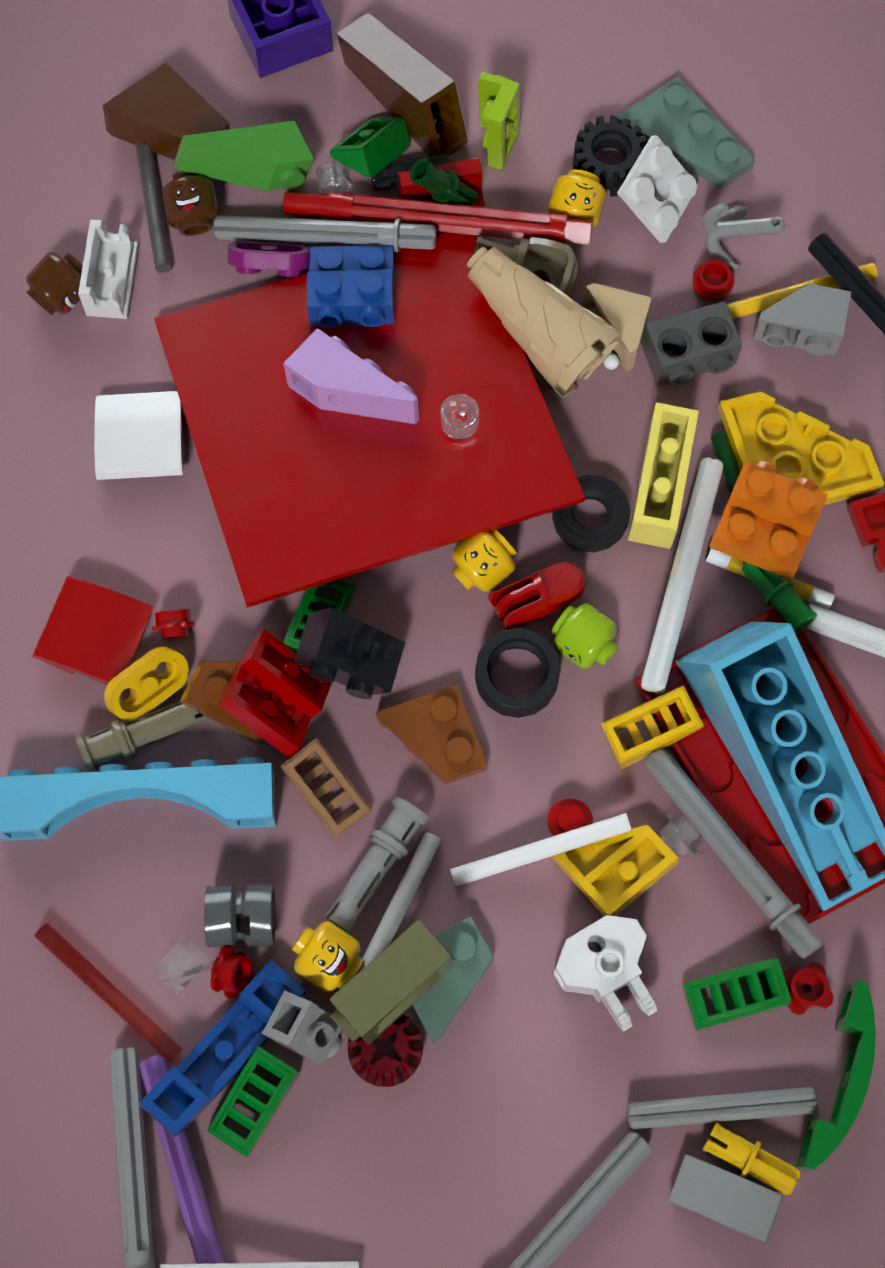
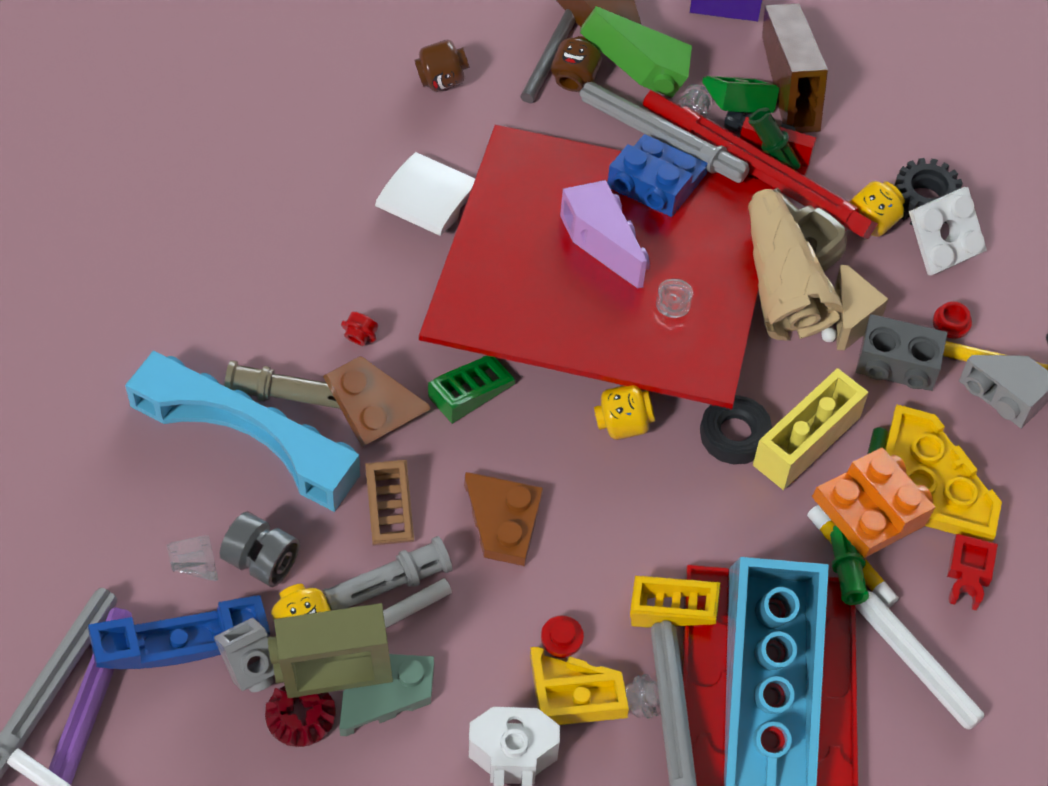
camera: 30 degrees right, 15 degrees down
red slope [32,576,154,685] -> none
clear red bar [34,923,183,1063] -> none
white hinge [78,219,139,319] -> none
yellow plate [104,647,189,721] -> none
green slope [207,1046,300,1158] -> none
red plate [210,945,253,998] -> none
red slope [218,628,332,758] -> none
magenta plate [228,240,310,277] -> none
black brick [294,607,405,699] -> none
white bar [450,813,632,887] -> none
black tyre [475,628,561,718] -> none
lime bracket [478,72,520,171] -> none
red arm [487,561,585,630] -> none
lime head [551,604,619,670] -> none
sand green wing [616,76,755,189] -> none
white axle [641,457,723,694] -> none
light grey piece [701,203,786,270] -> none

